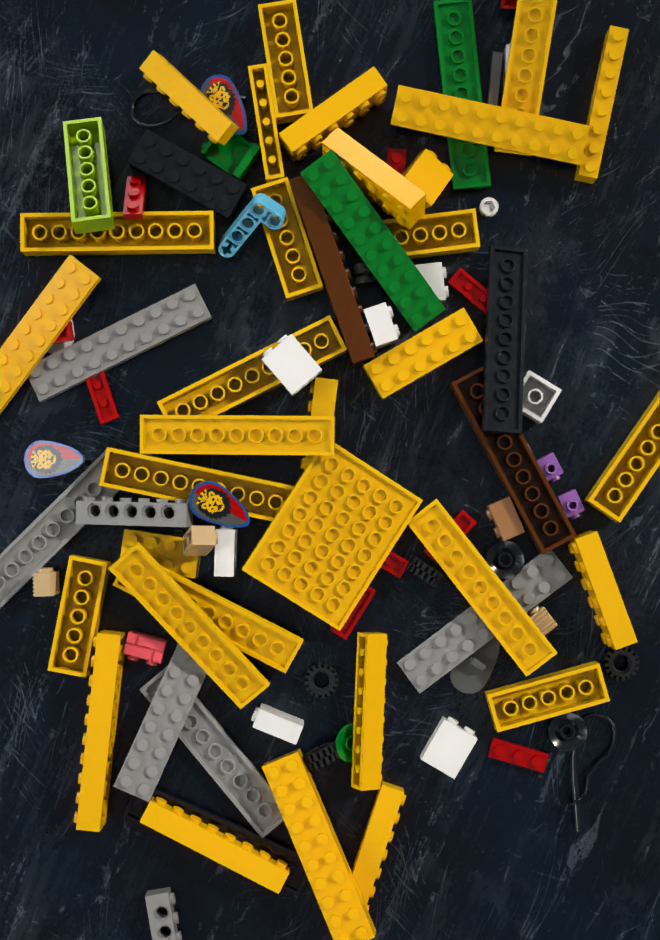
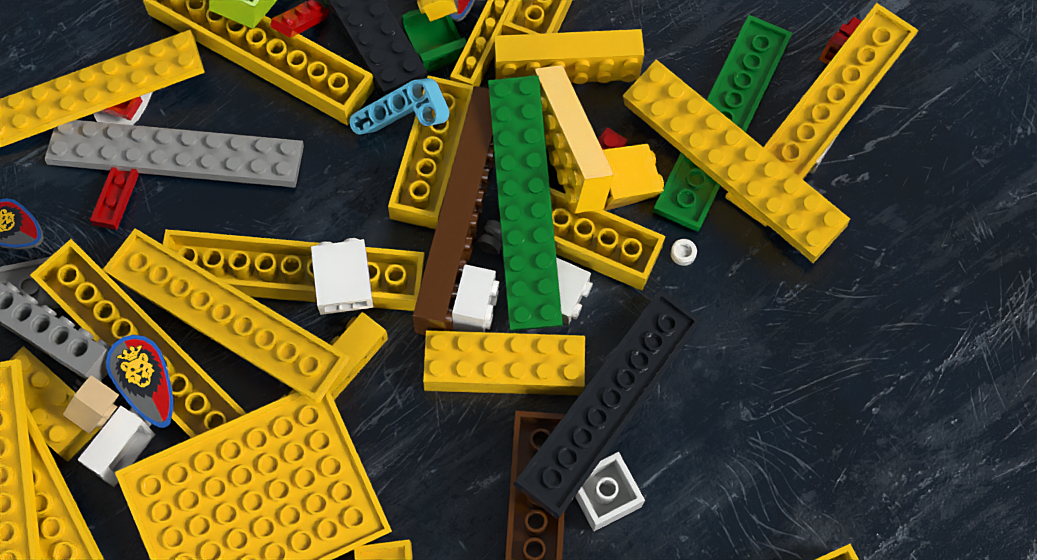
camera: 25 degrees right, 20 degrees down
red plate [448,267,487,315] -> none
dark grey beam [487,51,503,106] -> none
yellow brick [574,25,629,184] -> none

